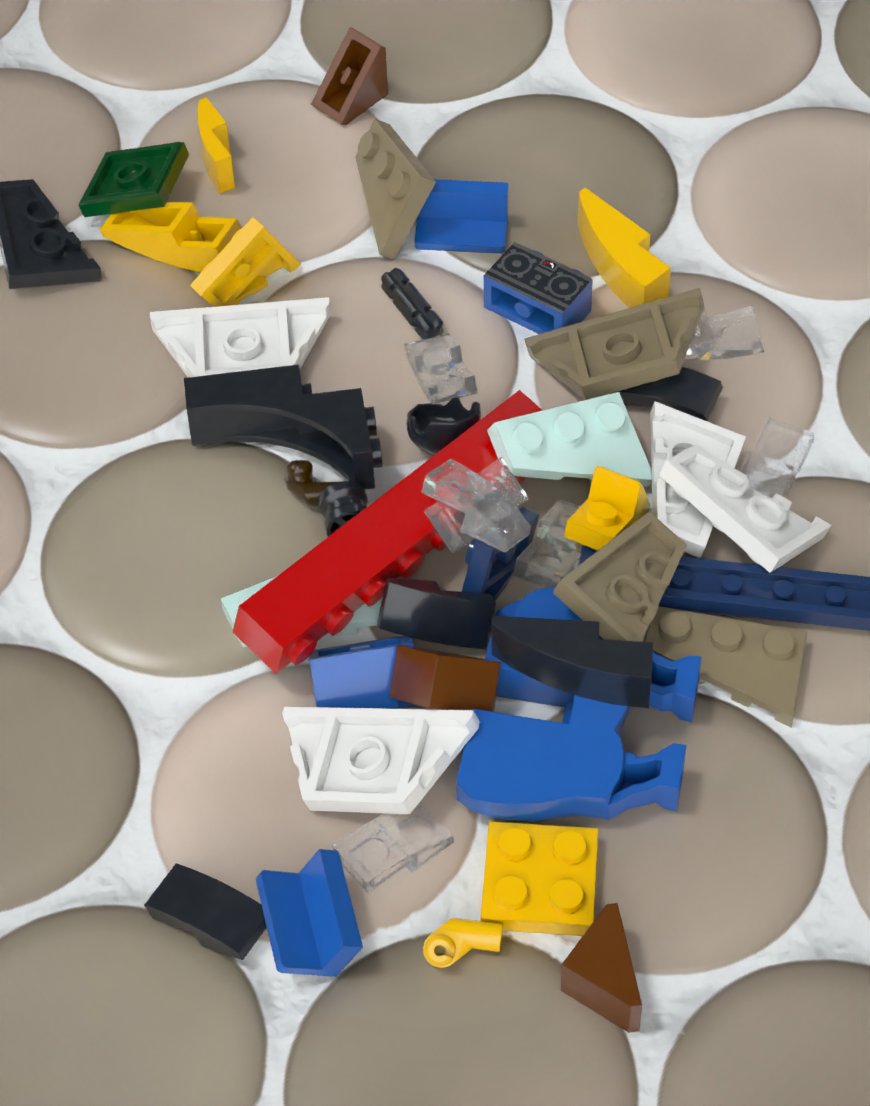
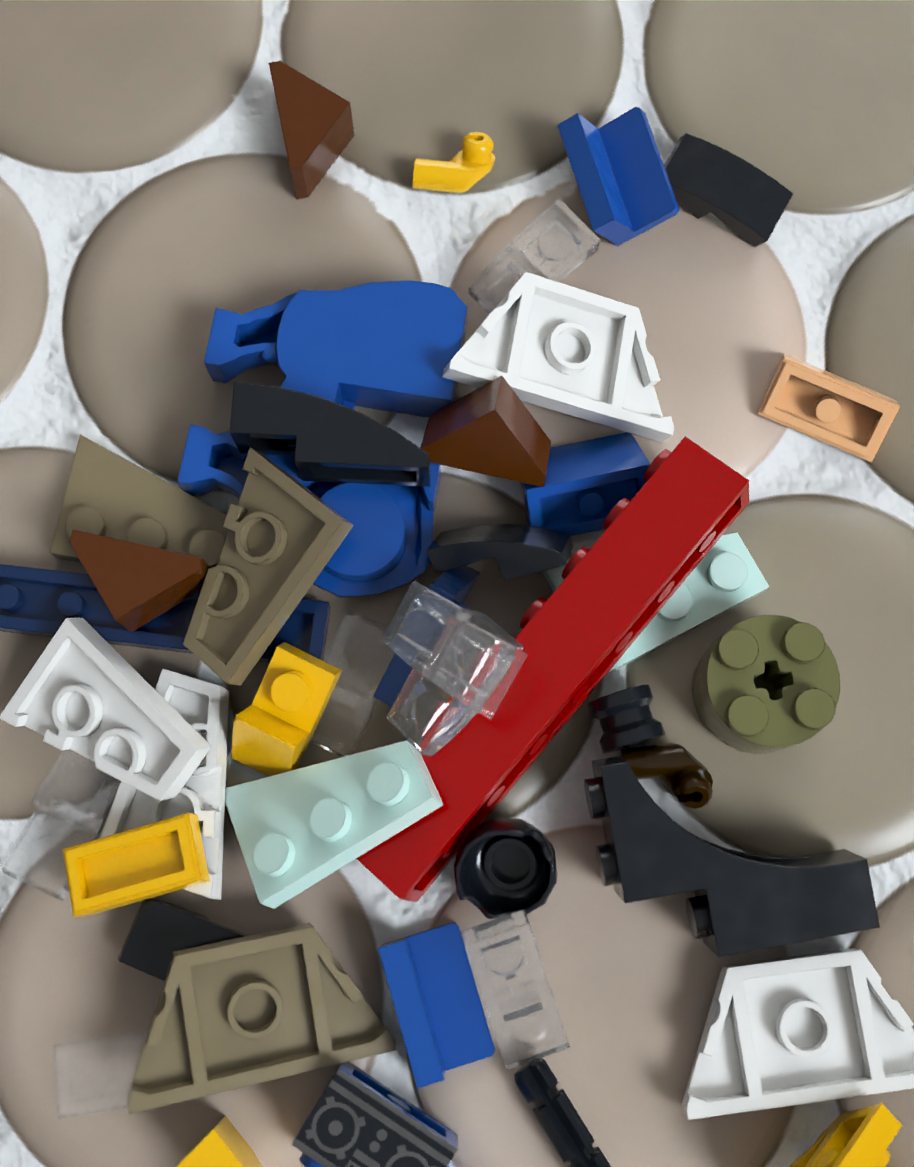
camera: 175 degrees right, 25 degrees up
yellow plate [481,821,598,936] -> none
none -> yellow tile [63,813,210,917]
none -> reddish brown slope [69,529,210,633]
none -> blue panel [378,922,495,1089]
none -> olive brick [692,615,840,754]
none -> light nougat slope [758,354,900,462]

